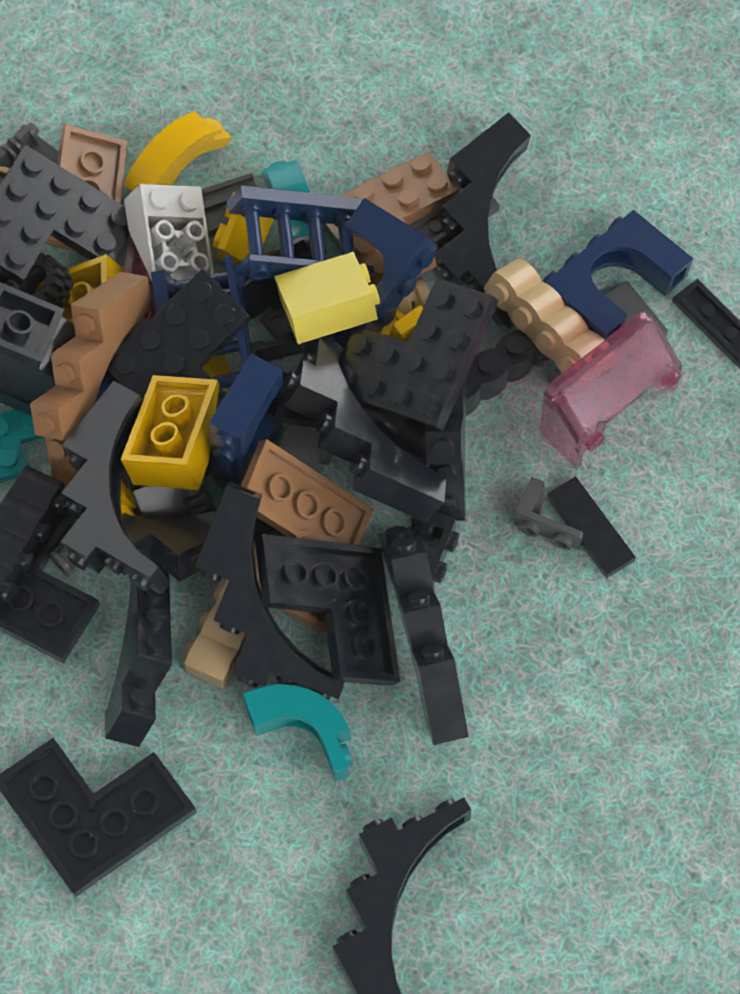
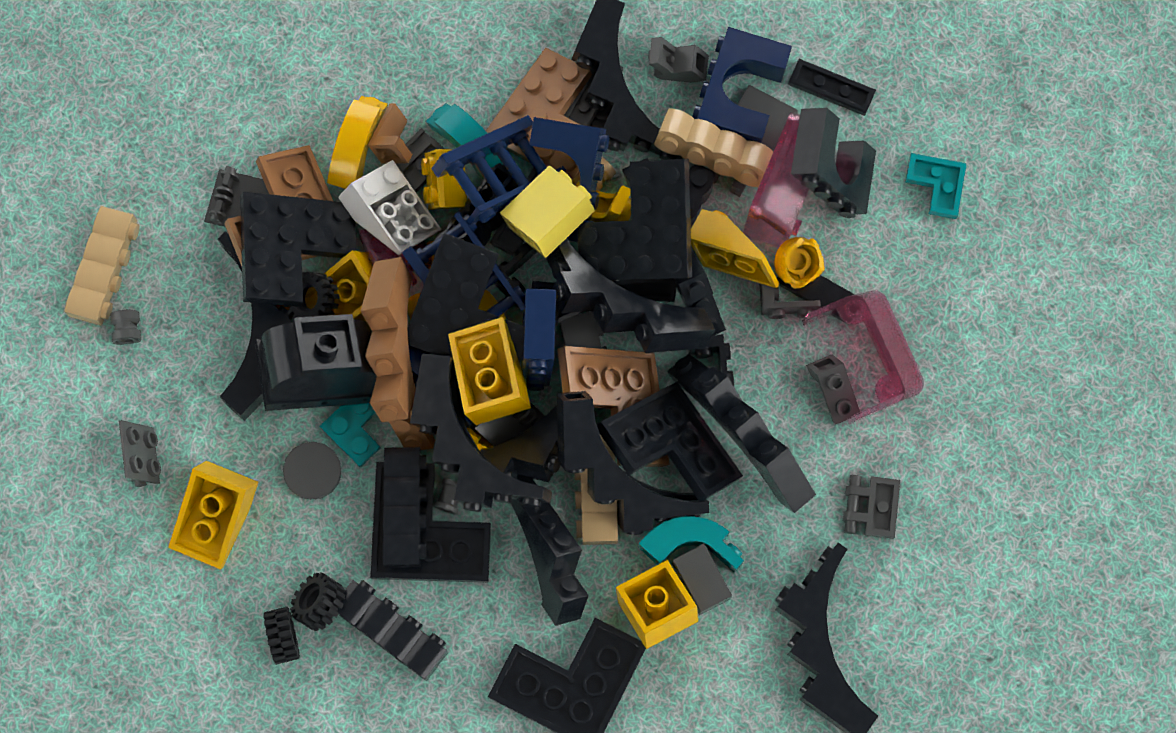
camera: 30 degrees left, 10 degrees up
none -> medium nougat bracket [368,103,413,164]
none -> yellow brick [616,560,698,649]
none -> dark grey brick [648,37,709,83]
none -> dark grey brick [672,544,732,616]
none -> yellow slope [691,209,779,288]
none -> yellow hair [774,237,825,289]
none -> black arch [791,108,876,218]
none -> clear pink windscreen [802,290,924,425]
none -> dark grey bracket [806,354,860,424]
none -> dark grey plate [842,475,900,539]

